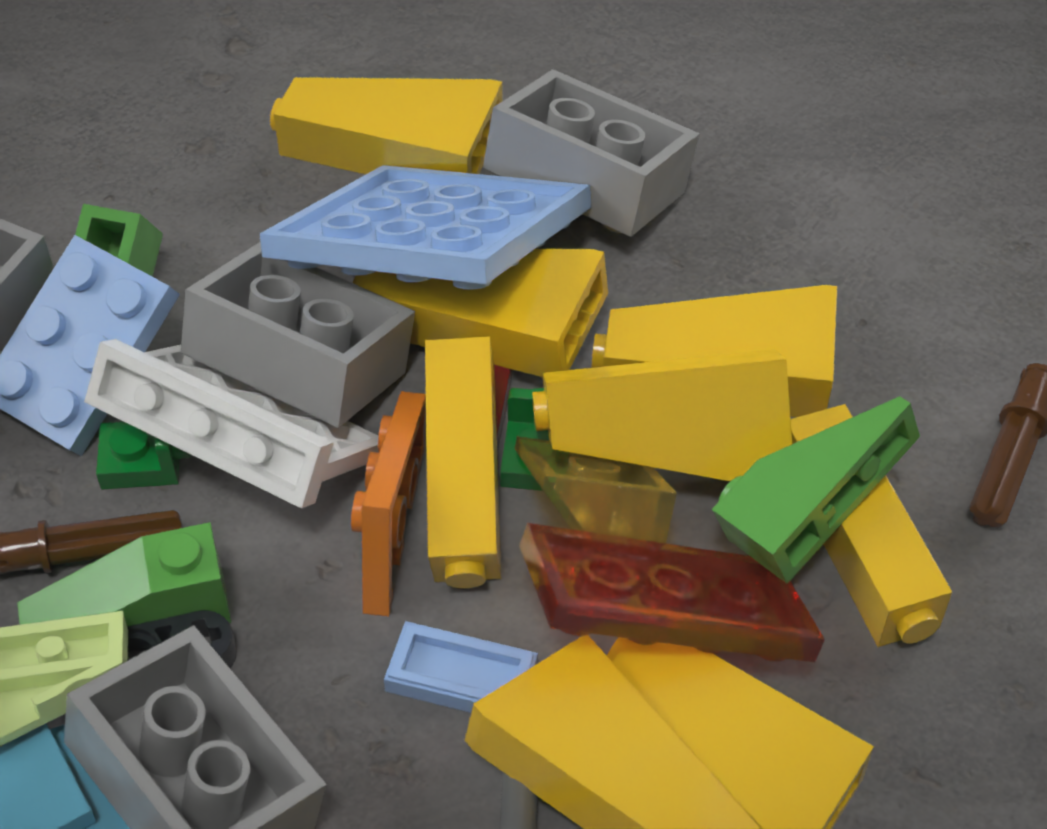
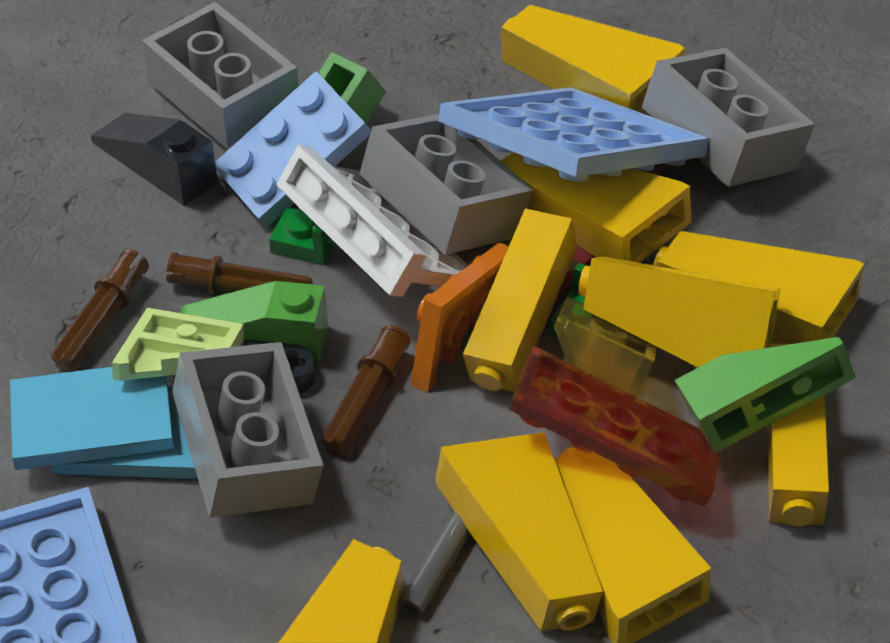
camera: 25 degrees right, 5 degrees down
light blue tile [384,621,538,713] -> none
none -> reddish brown axle [321,325,411,455]

